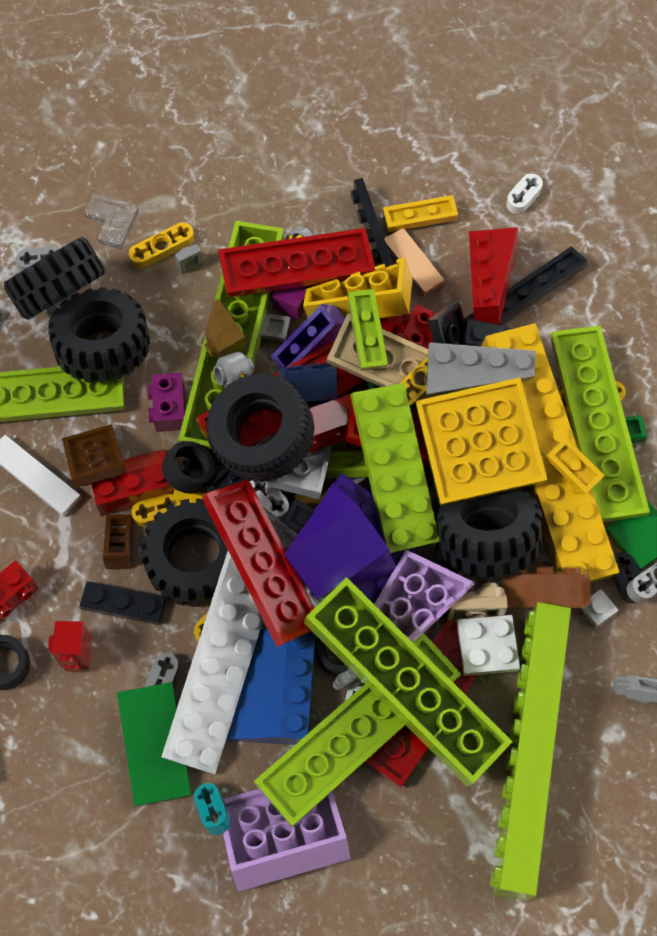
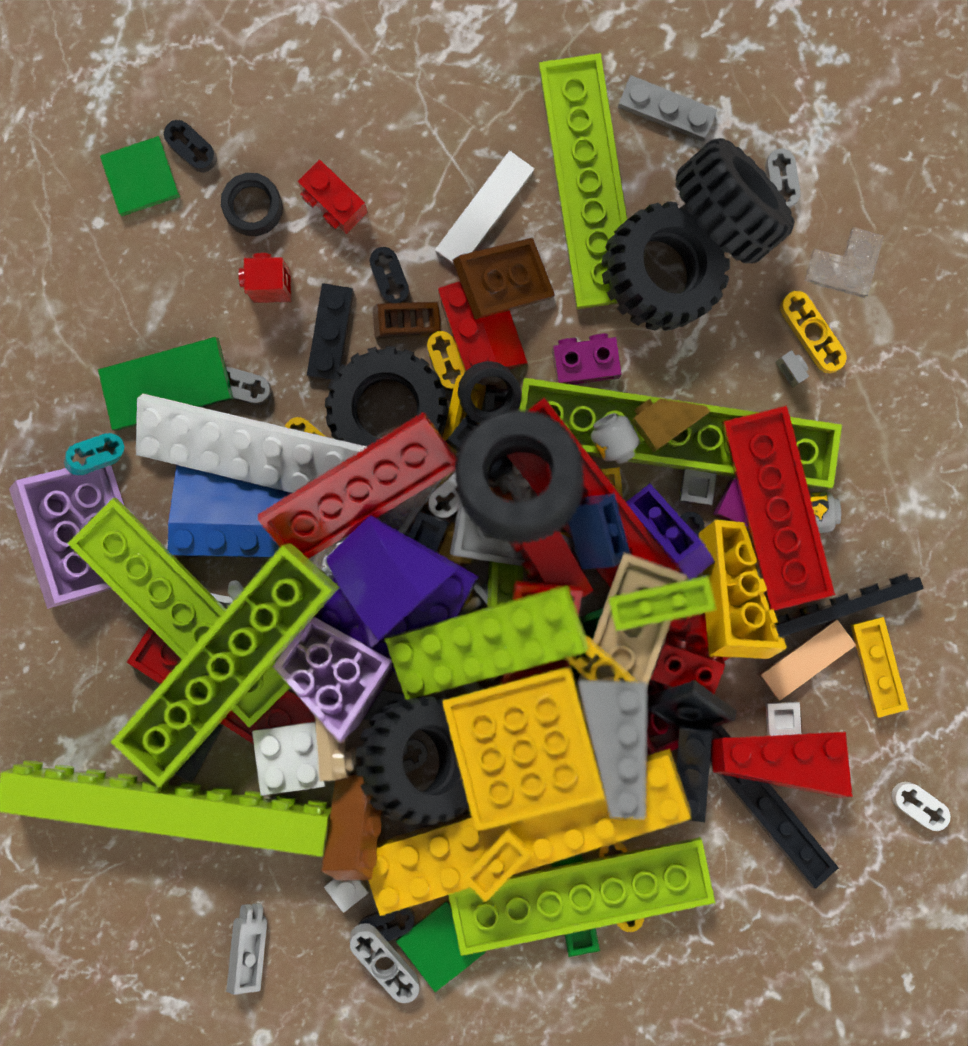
camera: 85 degrees right, 20 degrees up
none -> black beam [369,247,410,303]
none -> white plate [765,702,802,736]

